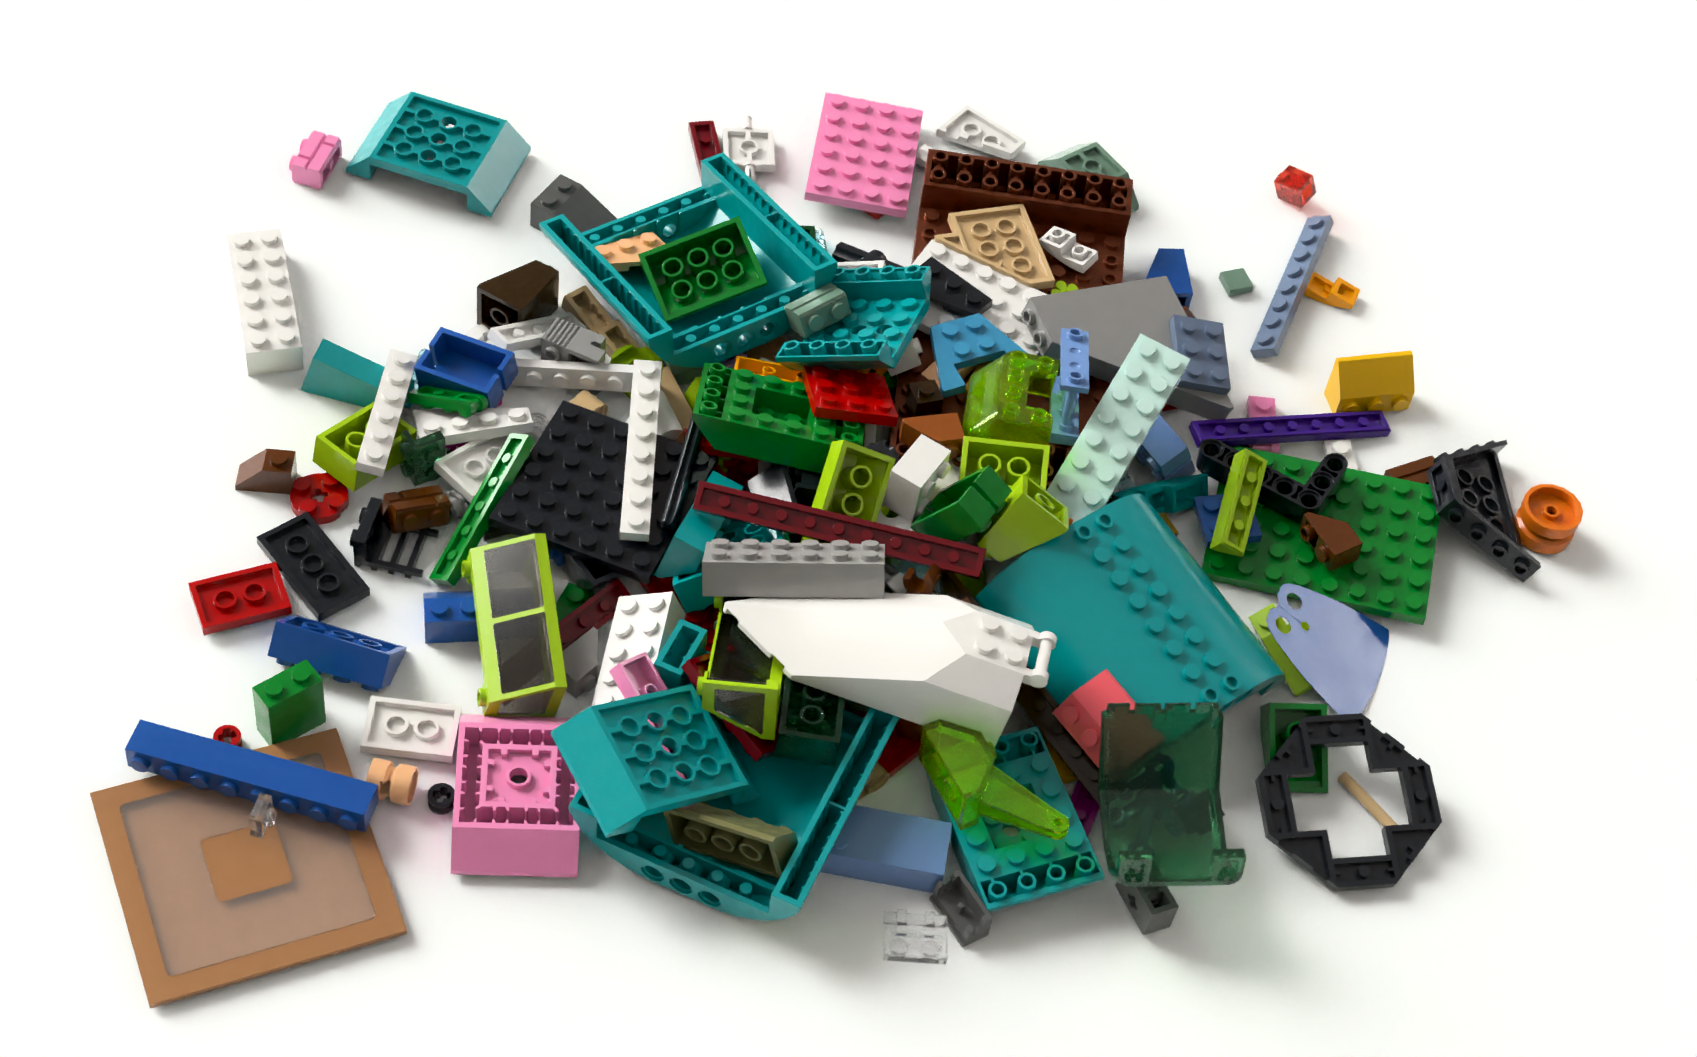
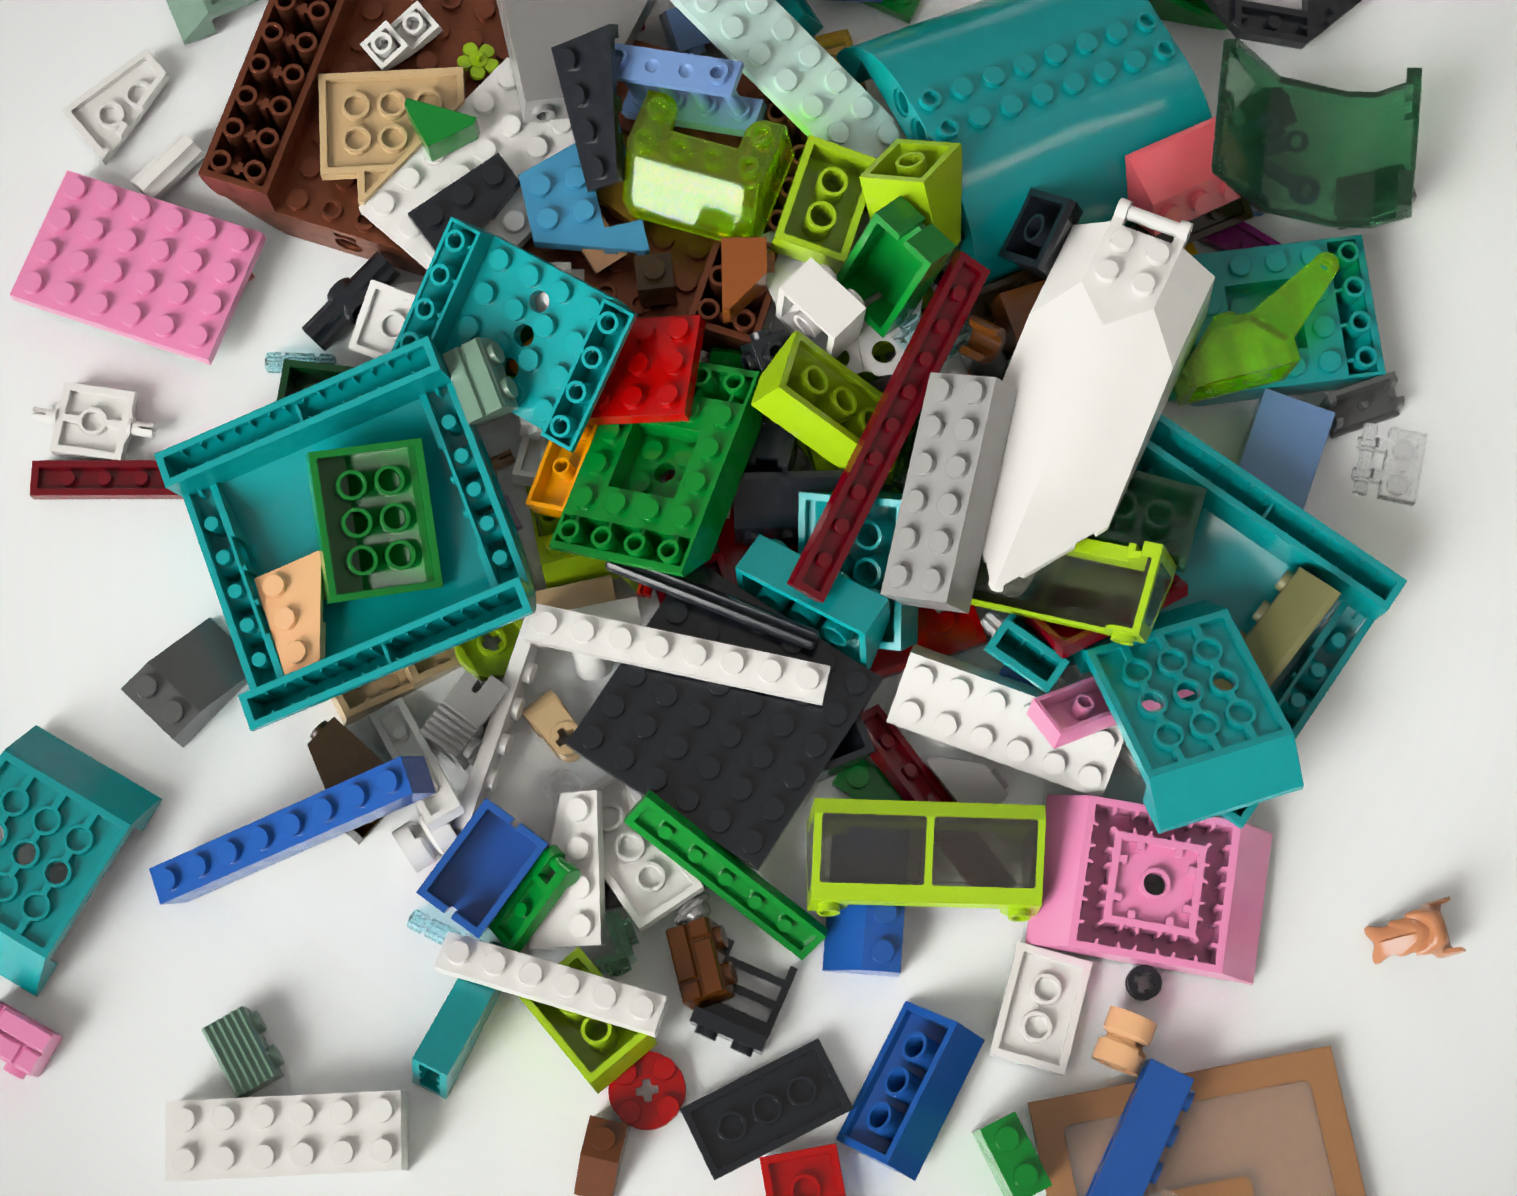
camera: 70 degrees left, 25 degrees up
none -> blue brick [149,756,436,905]
none -> sand green brick [201,1006,285,1098]
none -> green slope [404,98,480,162]
none -> black wing [551,24,625,192]
none -> black slope [998,188,1083,279]
none -> nougat hair [1364,896,1466,964]

